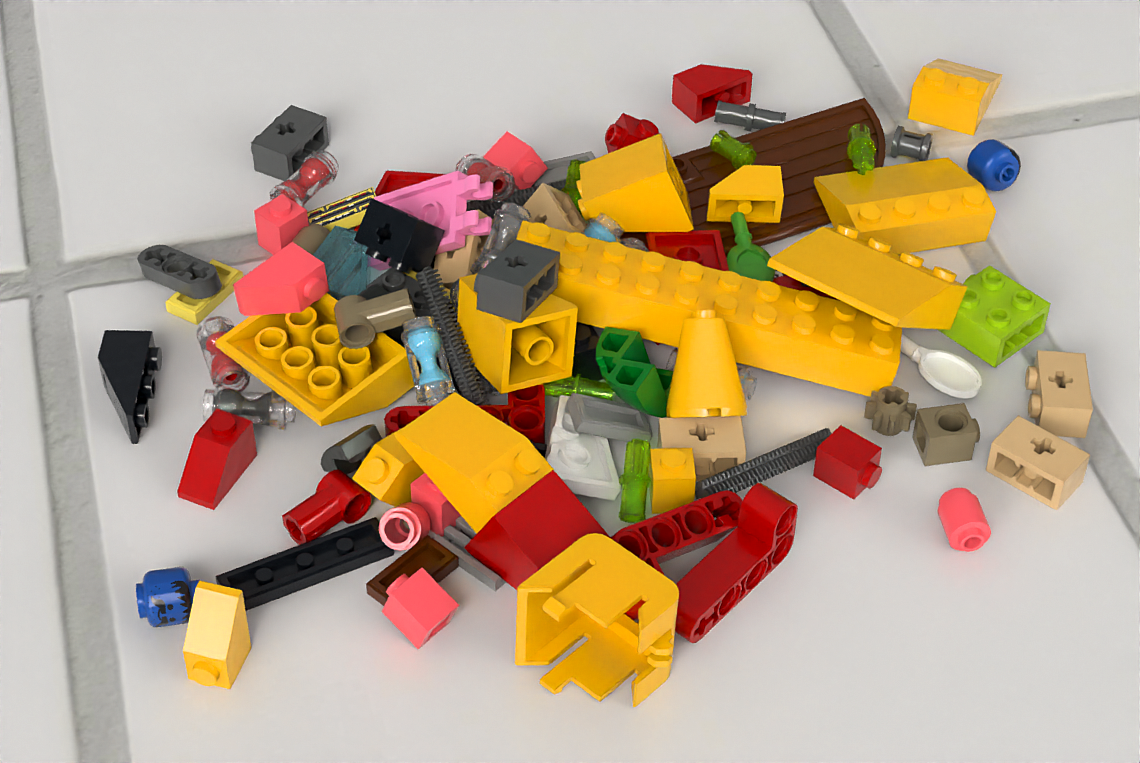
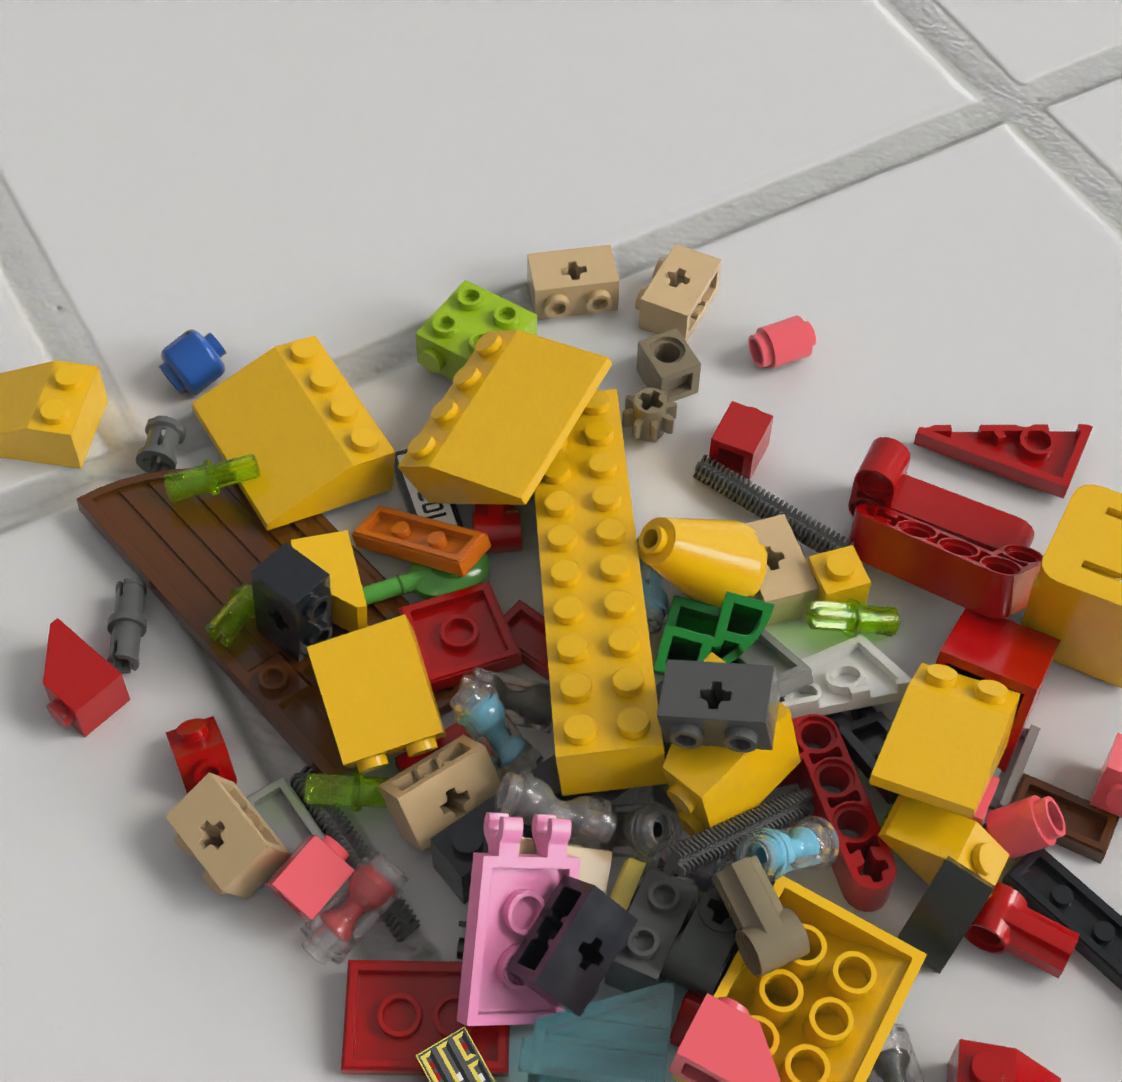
camera: 105 degrees left, 10 degrees up
none -> tan brick [165,772,291,899]
none -> black brick [250,543,333,662]
none -> orange tile [351,505,491,577]
none -> red wing [914,424,1093,499]

